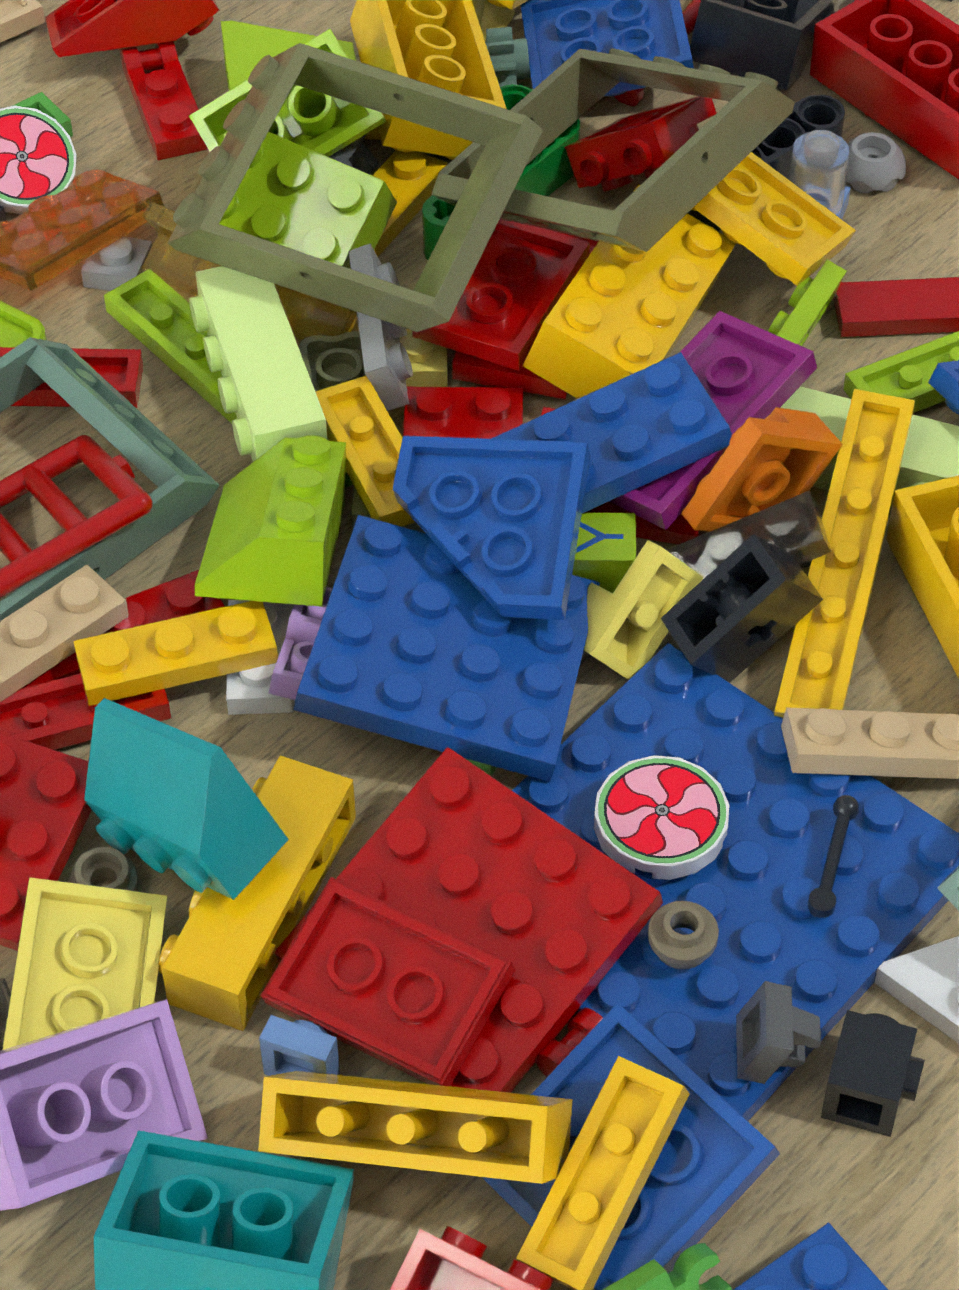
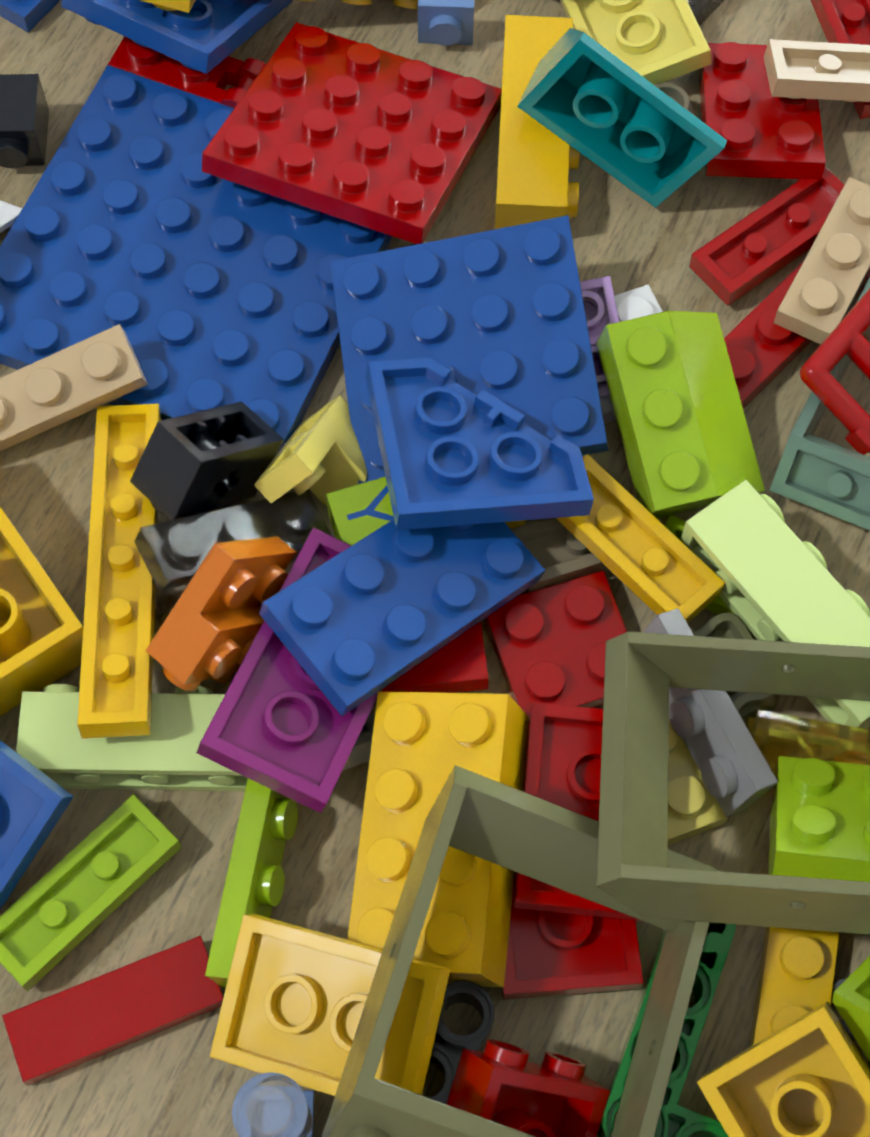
camera: 160 degrees right, 15 degrees up
yellow plate [73,601,278,706] -> none
red tile [260,877,515,1086] -> none
tile [594,755,729,880] -> none
dark tan plate [648,901,719,969] -> none
dark grey tile [736,981,821,1084] -> none
black hinge [808,795,859,918] -> none

